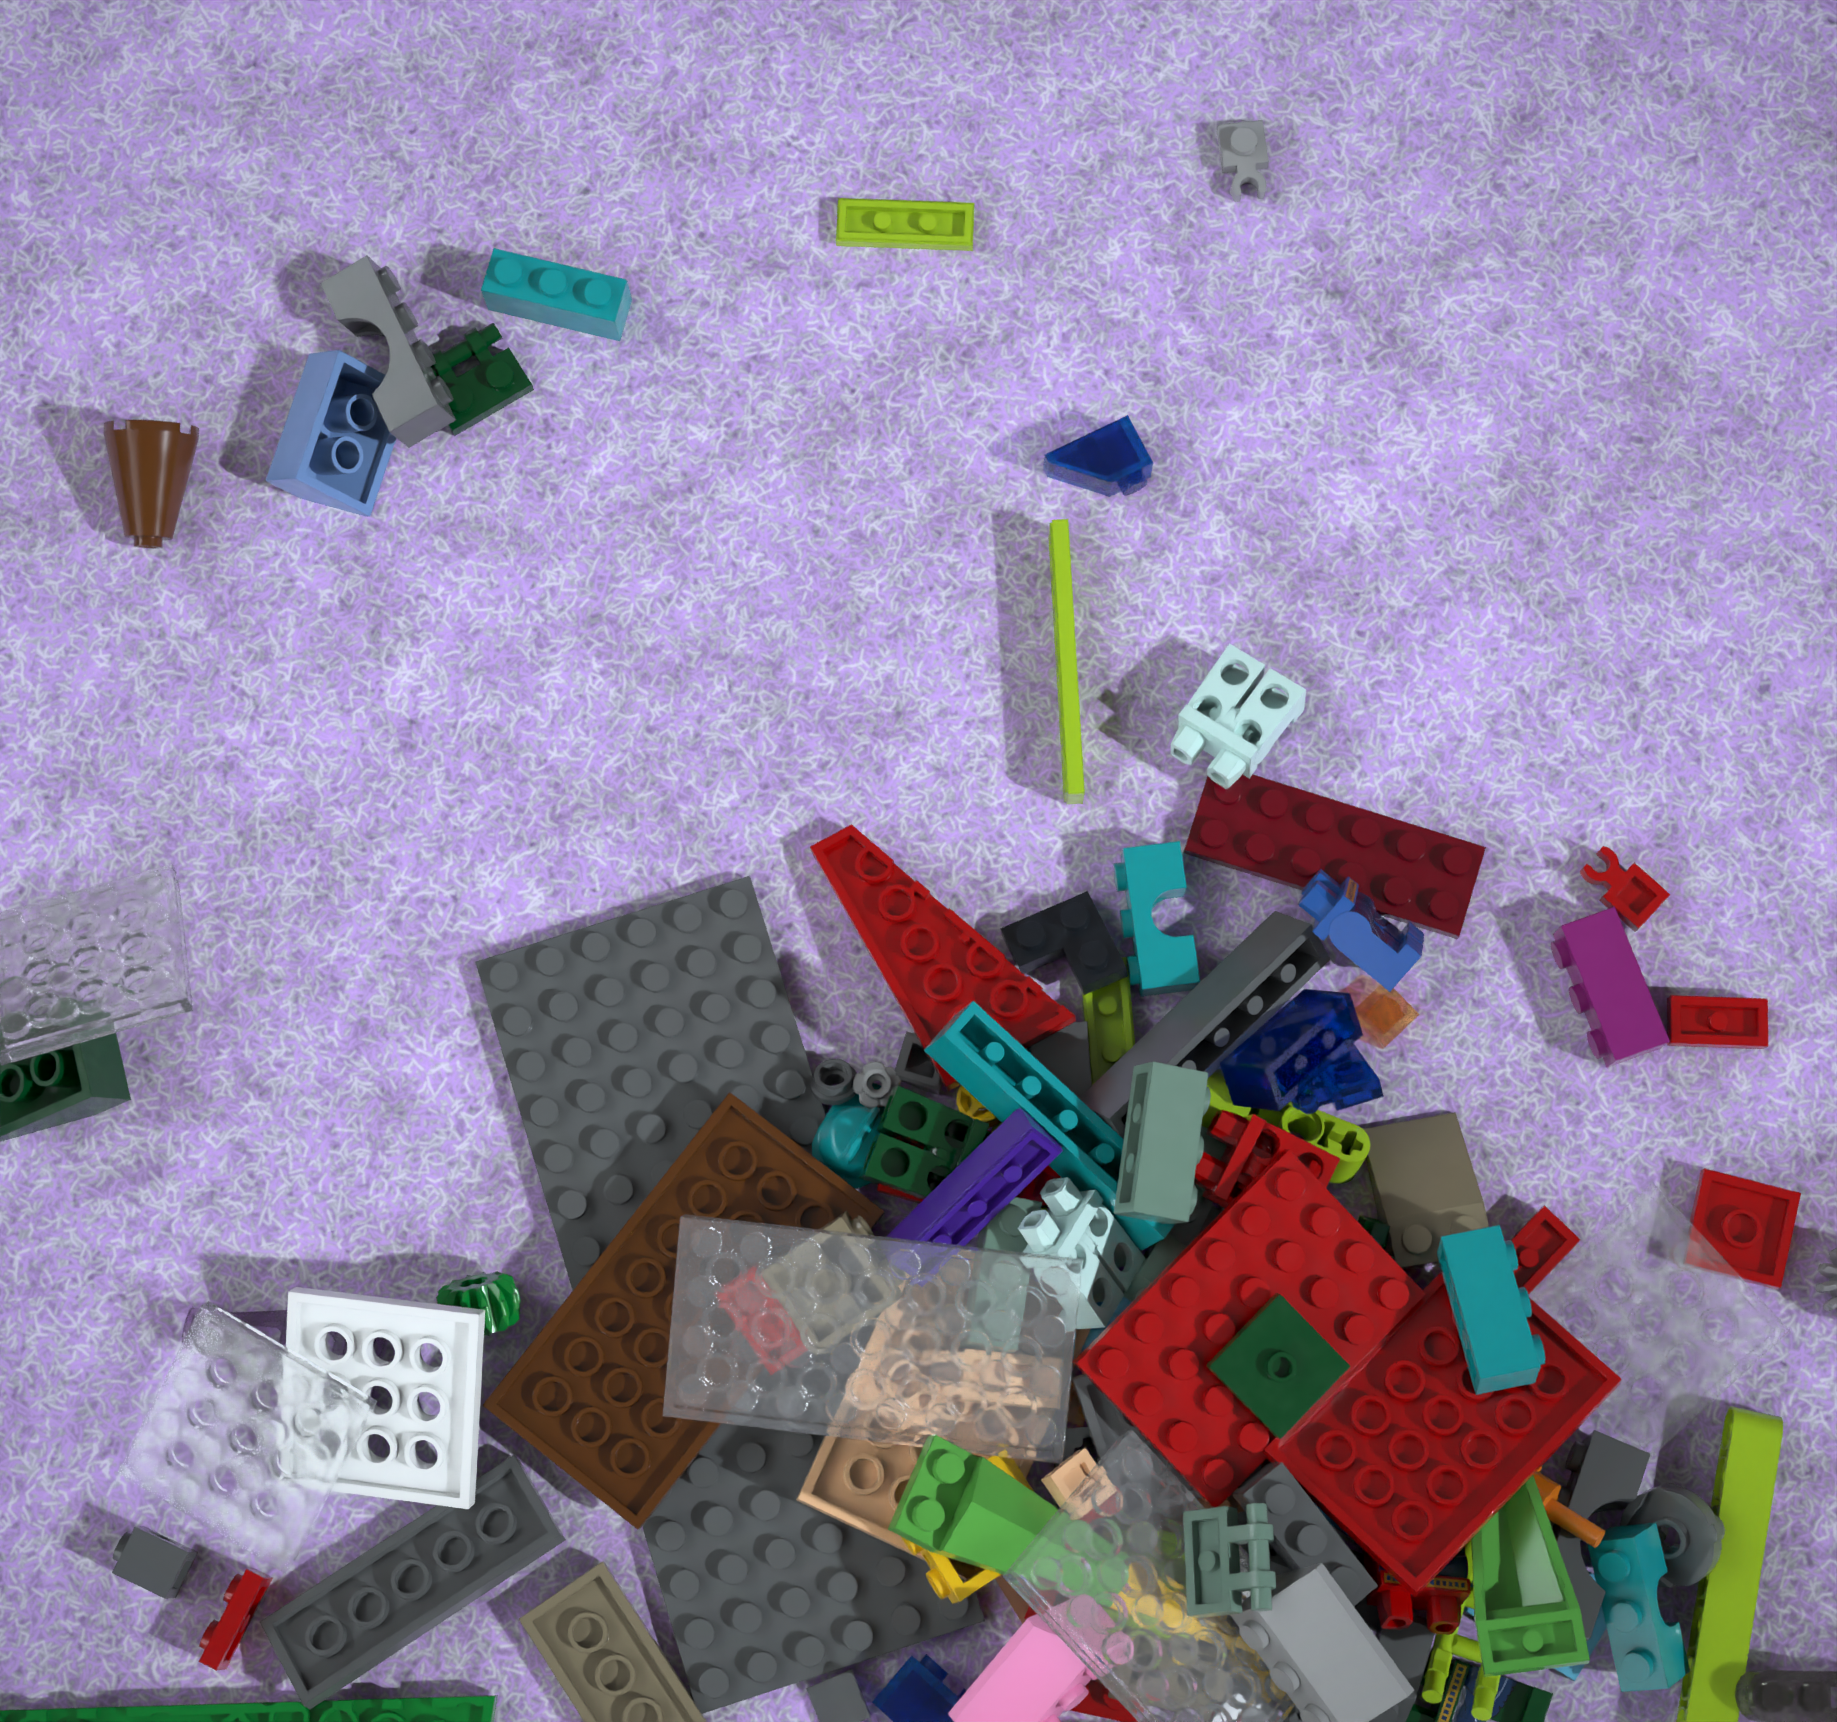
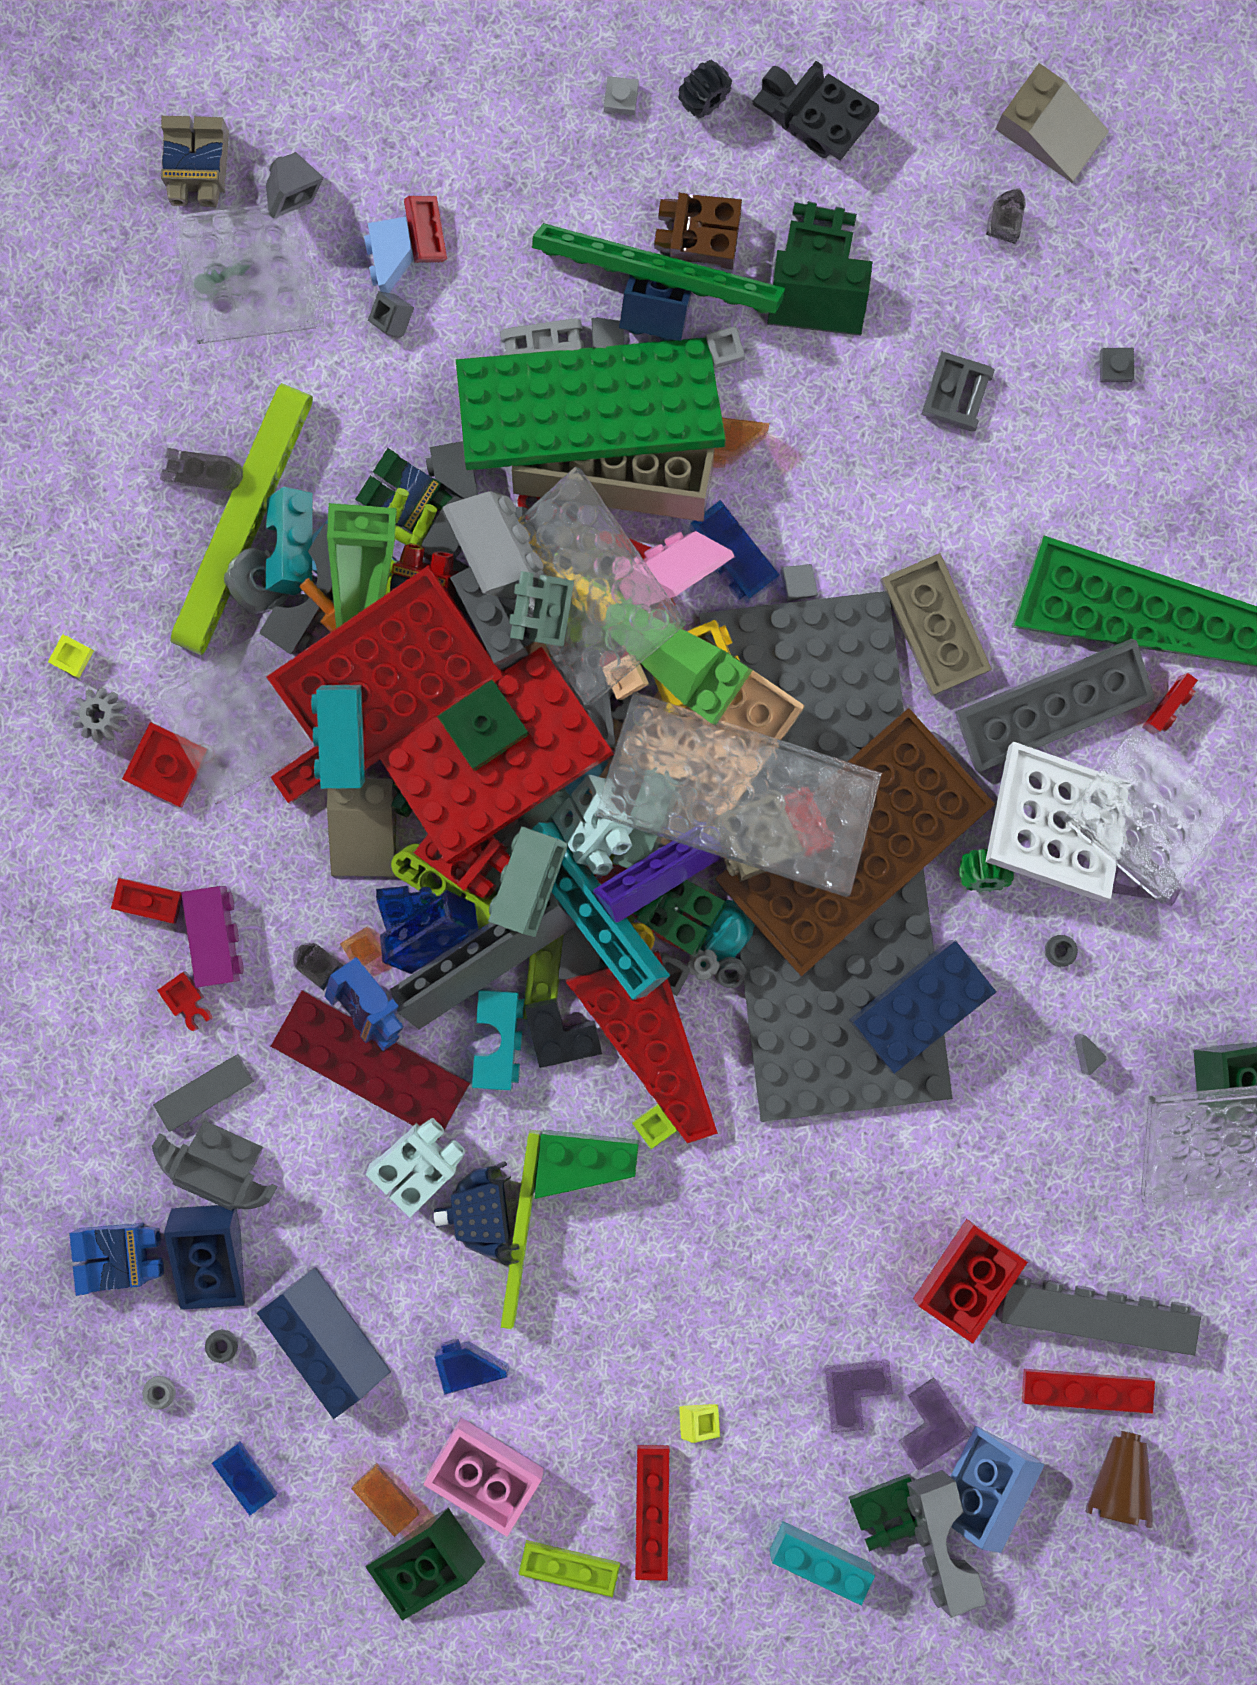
camera: 170 degrees left, 10 degrees up
dark grey brick [112,1527,198,1599] -> none
light grey plate [1216,120,1269,202] -> none
none -> blue hips [69,1223,164,1296]
none -> light grey plate [142,1376,176,1410]
none -> dark grey plate [152,1120,278,1211]
none -> dark grey tile [153,1054,254,1132]
none -> dark blue slope [164,1205,245,1310]
none -> dark grey plate [205,1329,238,1363]
none -> clear blue plate [211,1441,278,1516]
none -> dark blue slope [257,1267,391,1420]
none -> clear smoke plate [293,942,344,991]
none -> clear orange plate [351,1463,420,1537]
none -> dark green slope [365,1508,486,1621]
none -> bright pink brick [423,1417,544,1537]
none -> dark blue torso [434,1161,520,1265]
none -> green wedge [534,1129,639,1199]
none -> lime plate [632,1103,677,1149]
none -> red plate [635,1445,670,1581]
none -> neon yellow slope [679,1404,720,1443]
none -> clear purple plate [824,1359,893,1433]
none -> dark blue brick [849,940,997,1074]
none -> clear purple plate [899,1377,972,1471]
none -> red slope [913,1219,1028,1344]
none -> dark grey brick [996,1275,1201,1356]
none -> red plate [1022,1369,1155,1414]
none -> dark grey plate [1045,935,1078,967]
none -> dark grey slope [1074,1034,1107,1075]

